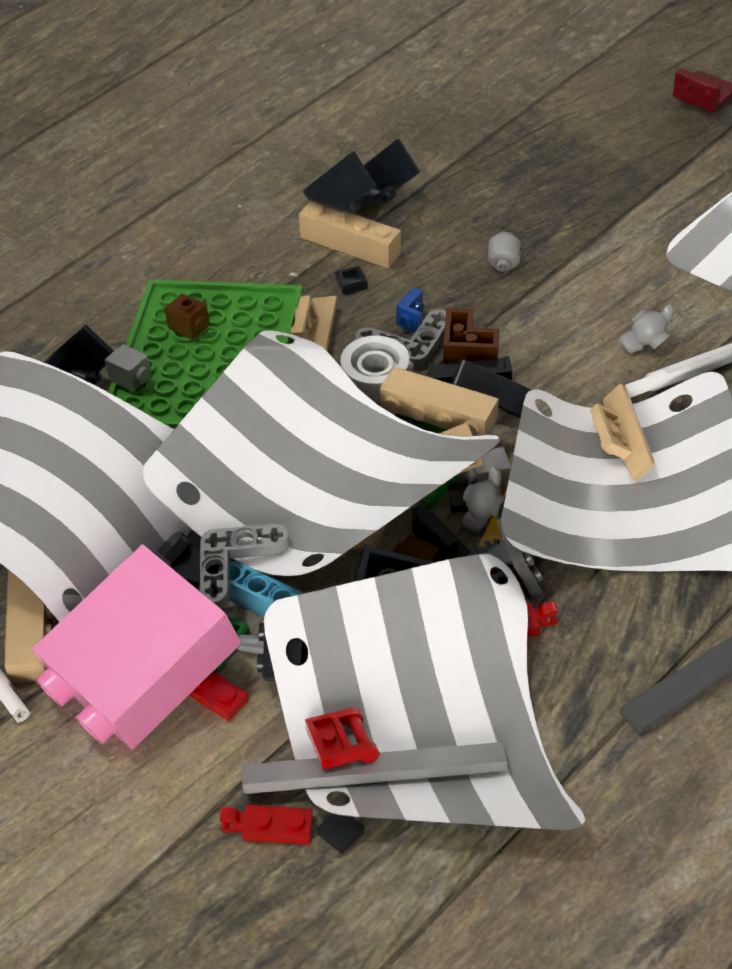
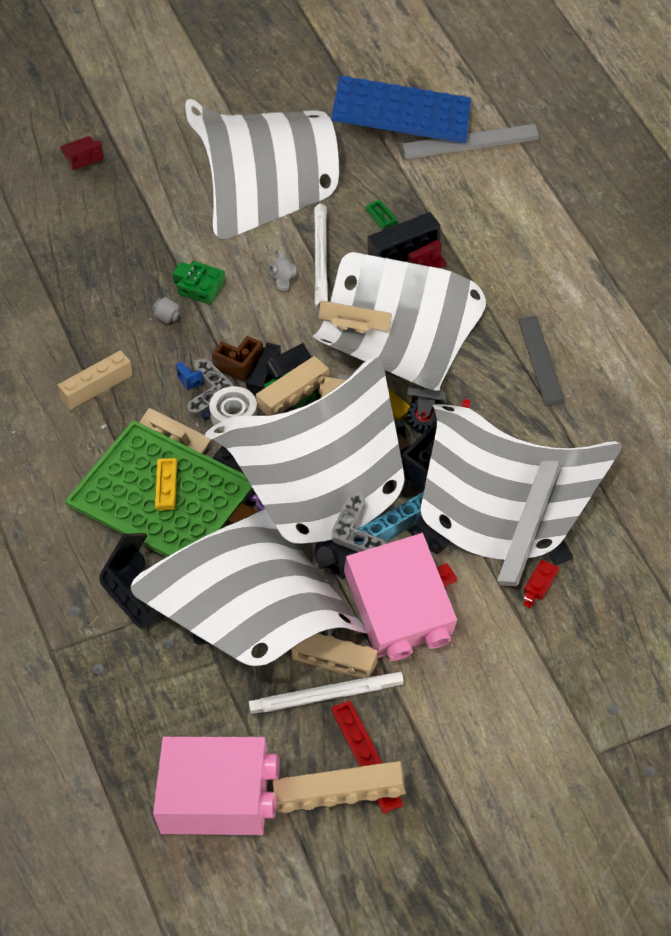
camera: 65 degrees left, 5 degrees up
light grey brick [105,344,152,392] -> none
reddish brown brick [165,293,210,340] -> none
black windscreen [303,139,420,215] -> none
red plate [305,707,380,770] -> none
black tile [335,266,368,295] -> none
none -> yellow tile [155,458,178,511]
none -> green piece [173,261,226,305]

